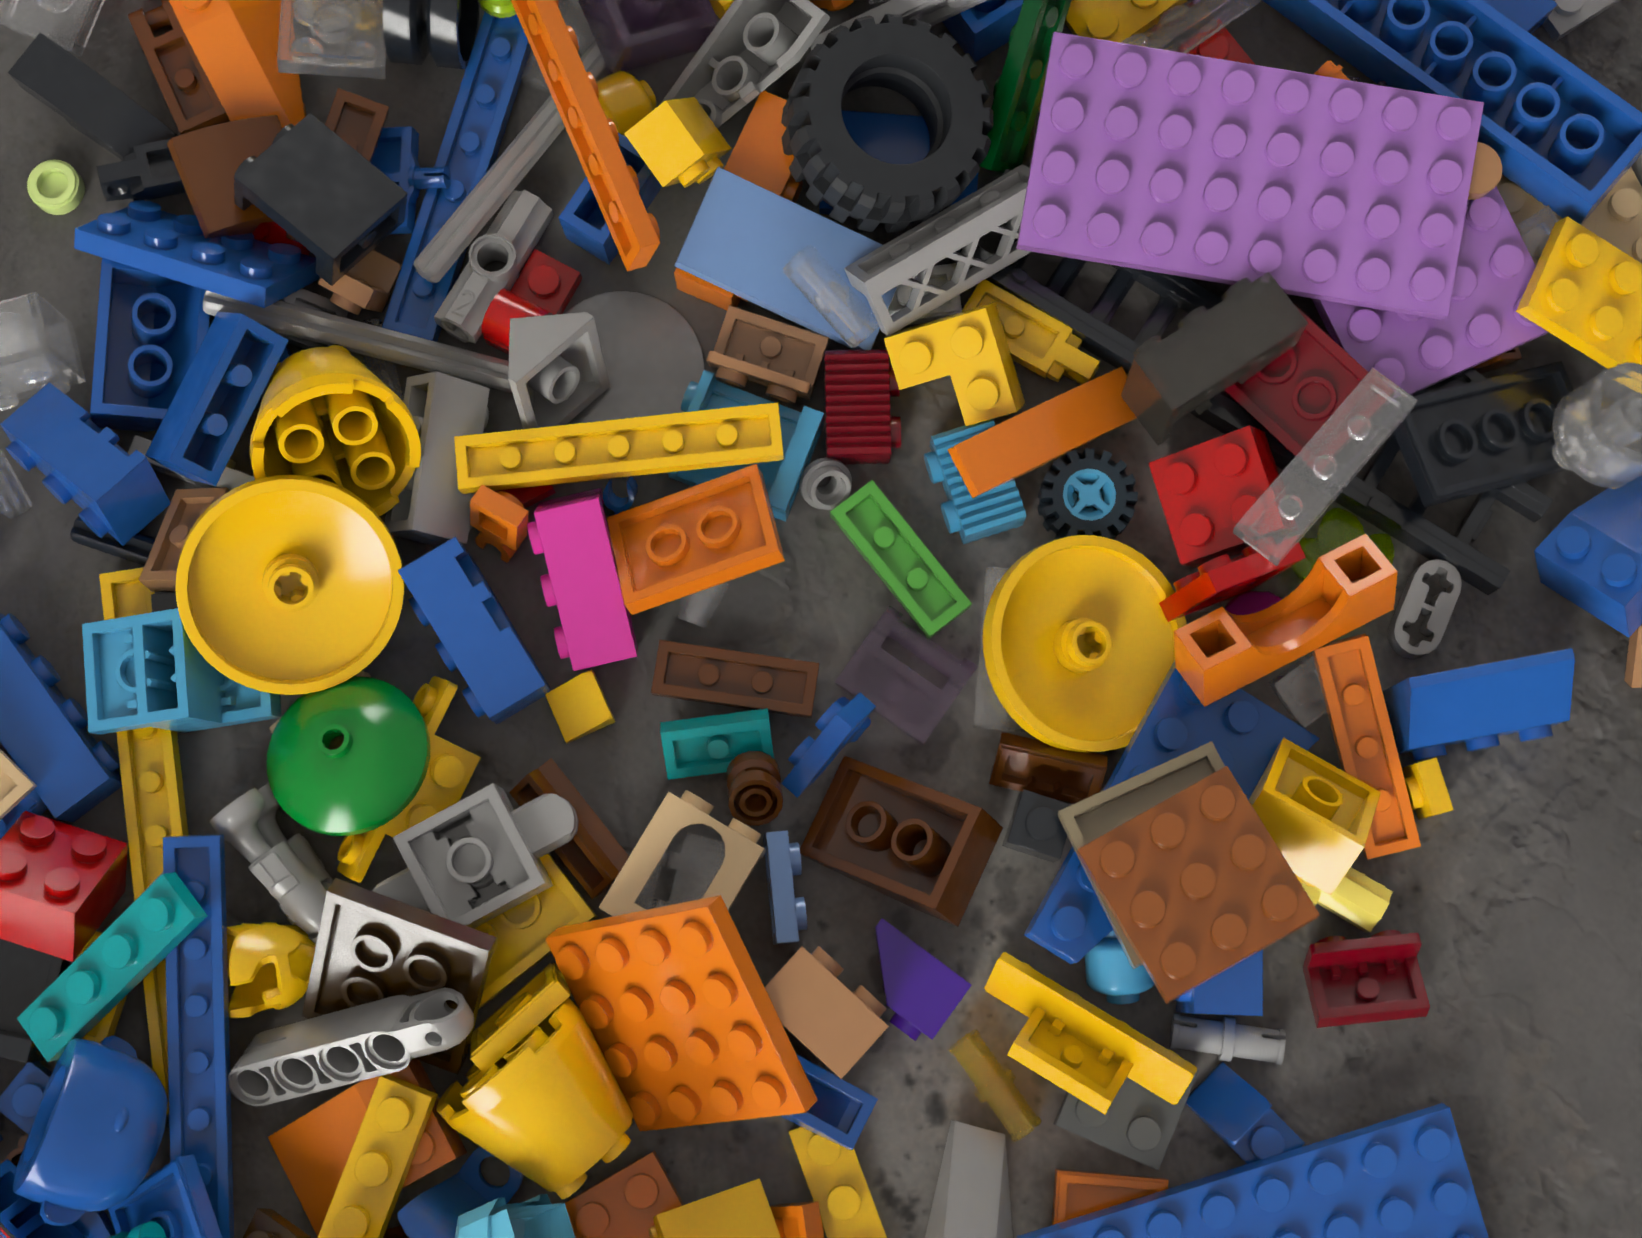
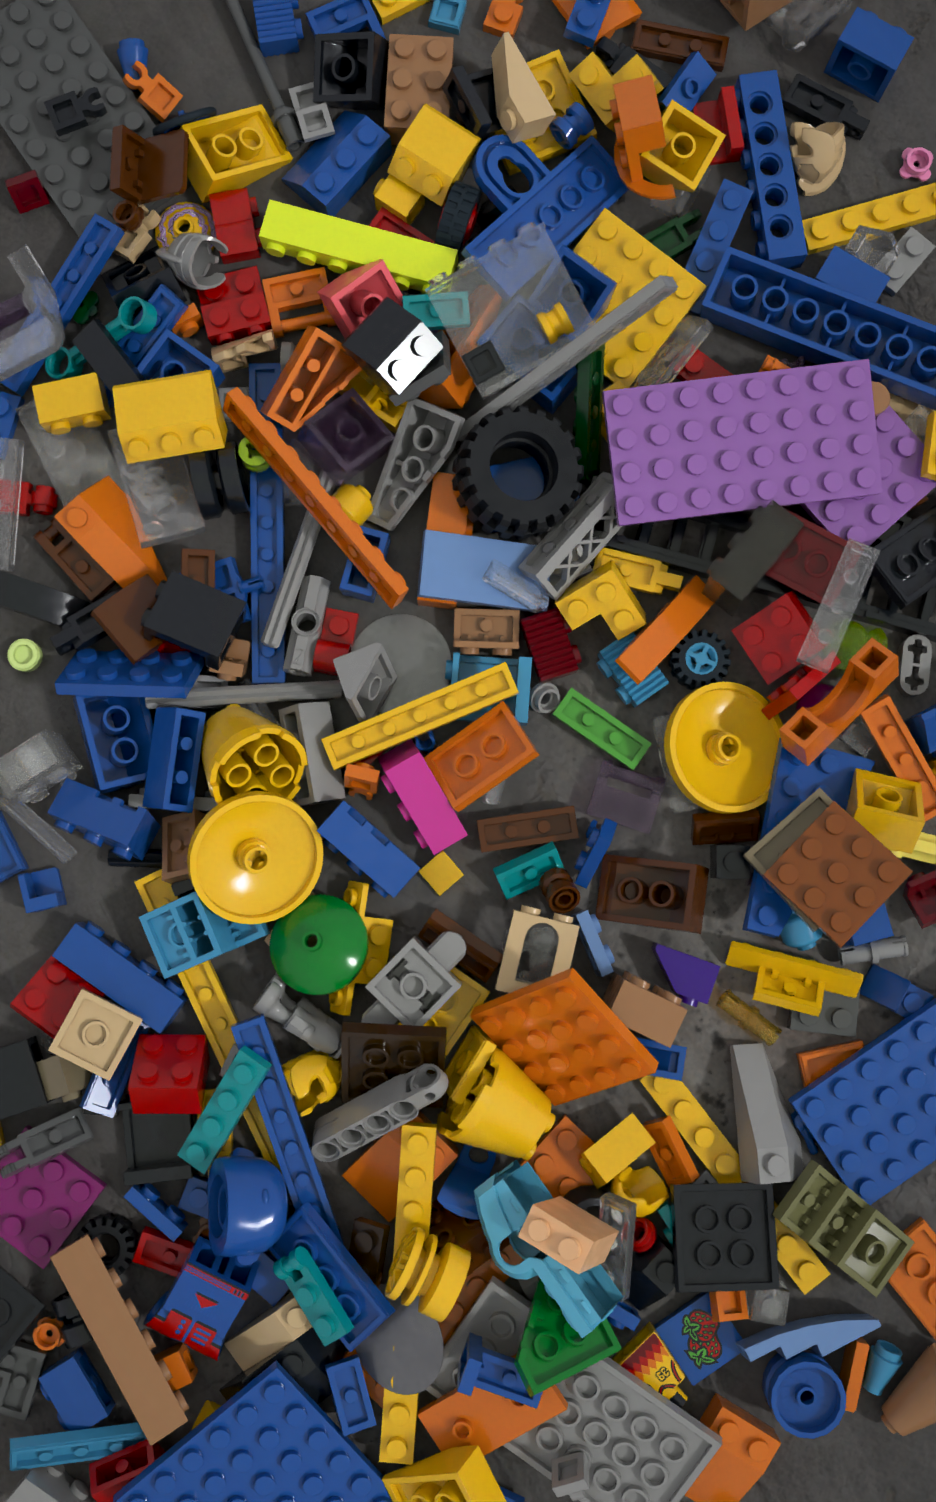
camera: 20 degrees left, 5 degrees up
yellow brick [624,97,732,188] -> none

